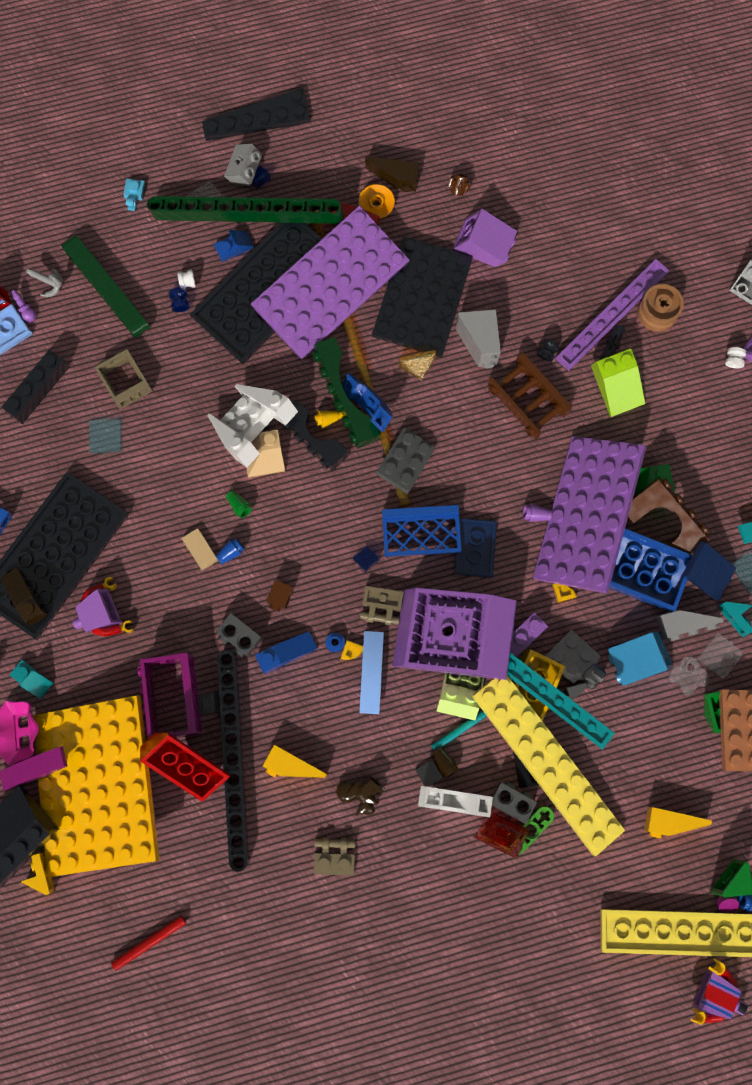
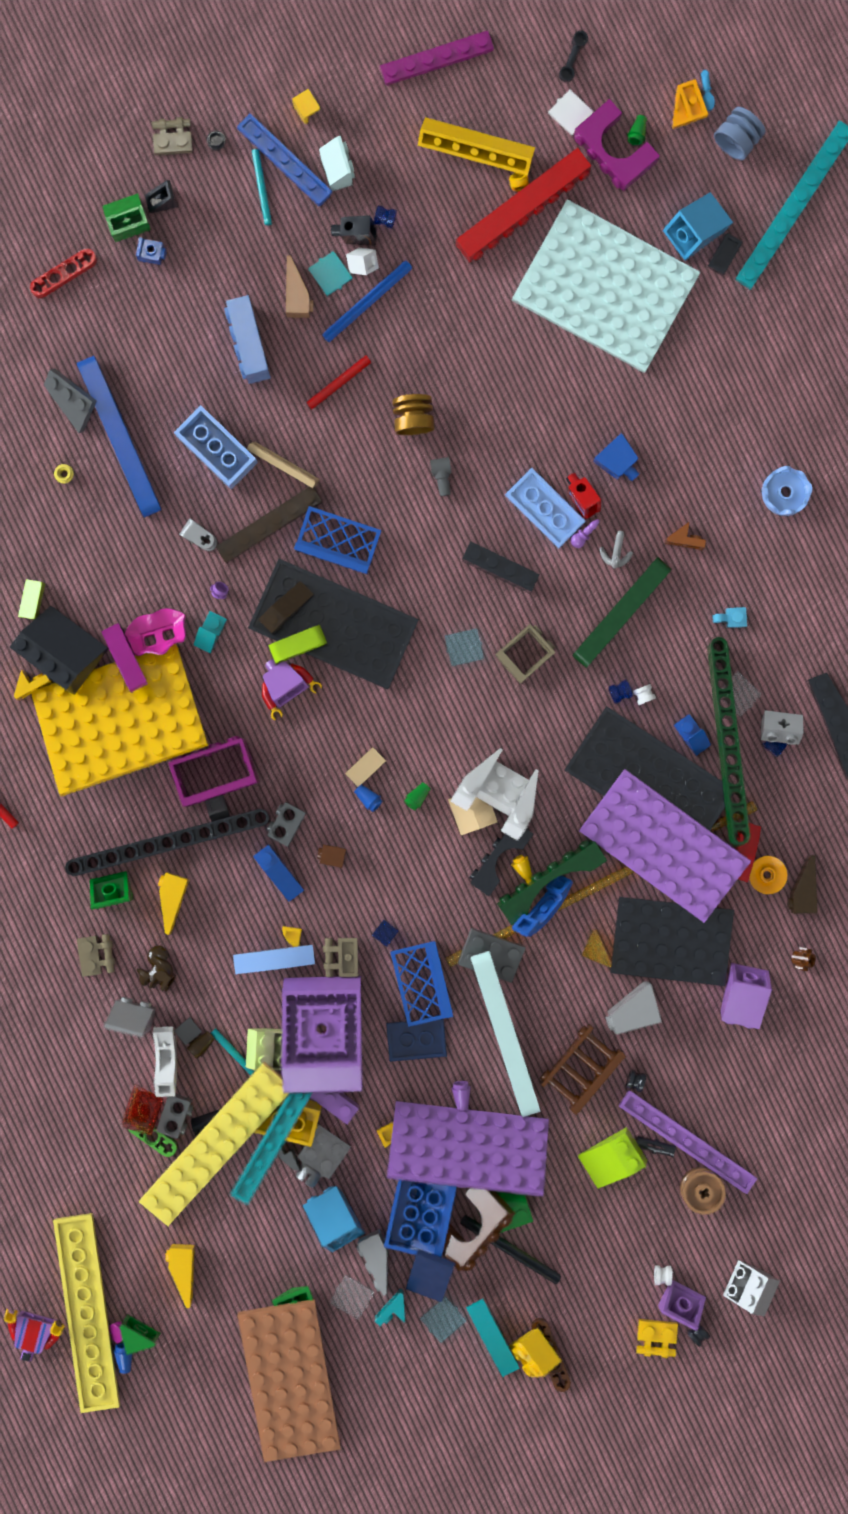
camera: 80 degrees right, 10 degrees up
red slope [140,732,230,802] -> none
blue plate [325,633,345,652] -> none
clear plate [669,656,708,696] -> none
none -> green slope [89,871,134,910]
none -> light grey slope [104,997,156,1037]
none -> lime beam [269,625,327,664]
none -> black axle [460,1215,561,1284]
none -> light aqua beam [471,951,541,1118]
none -> dark orange slope [664,522,706,550]
none -> light blue plate [762,466,812,516]

